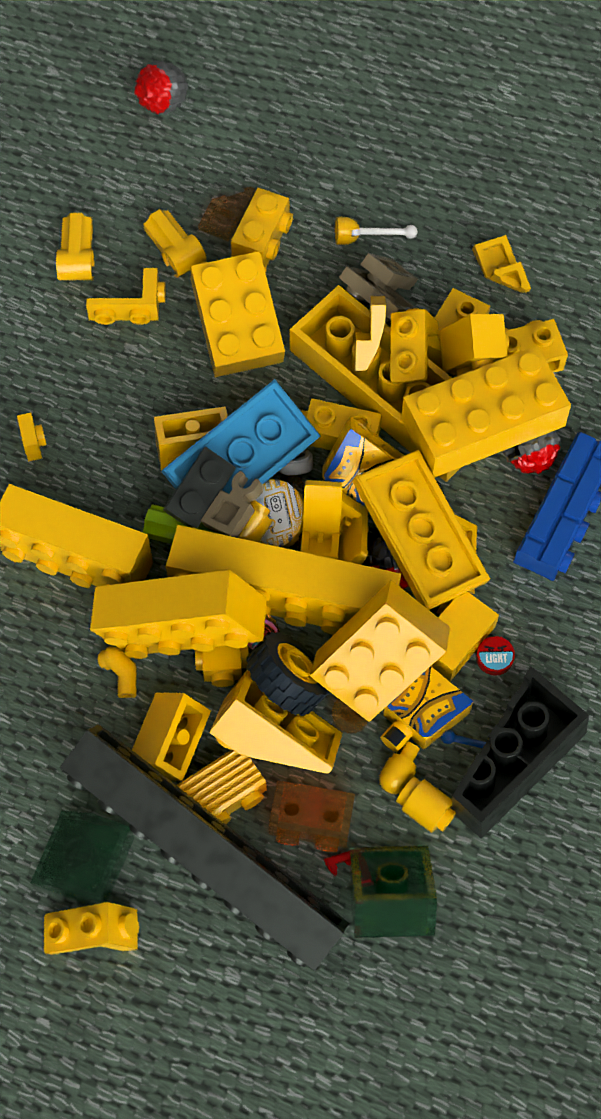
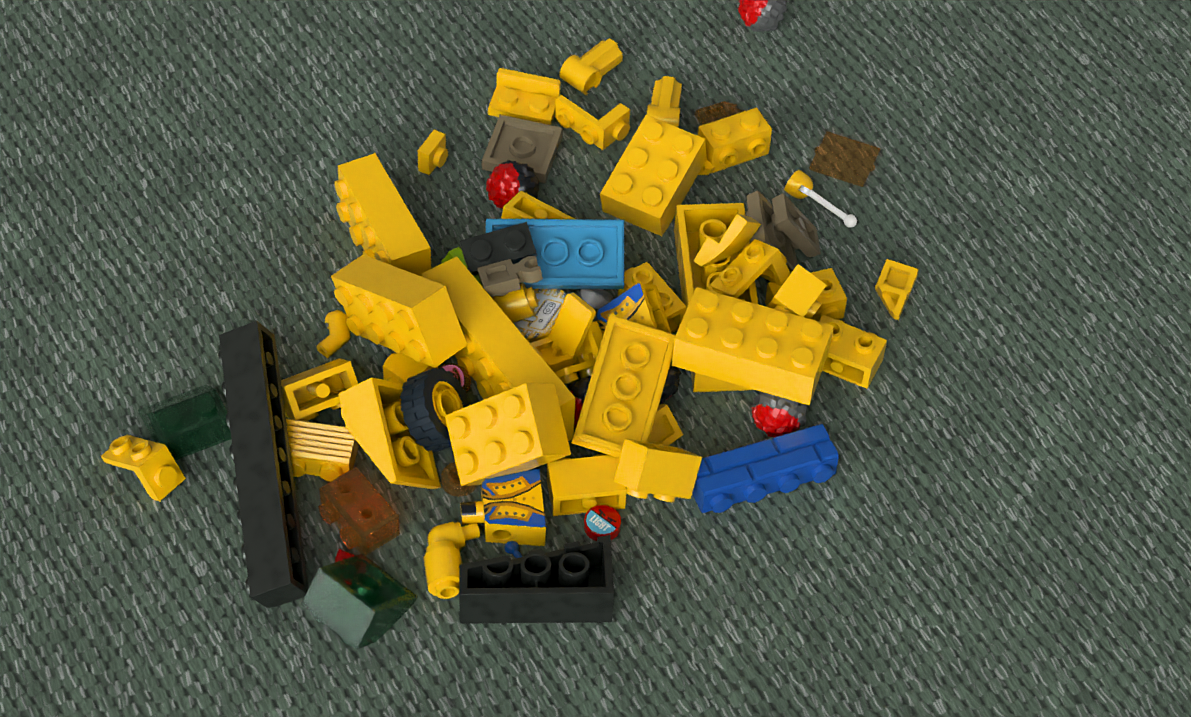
camera: 40 degrees right, 15 degrees down
none -> dark tan plate [482,115,563,183]
none -> red piece [486,160,539,209]
none -> yellow bracket [488,68,561,125]
none -> yellow brick [613,439,702,503]
none -> clear orange piece [809,131,880,187]

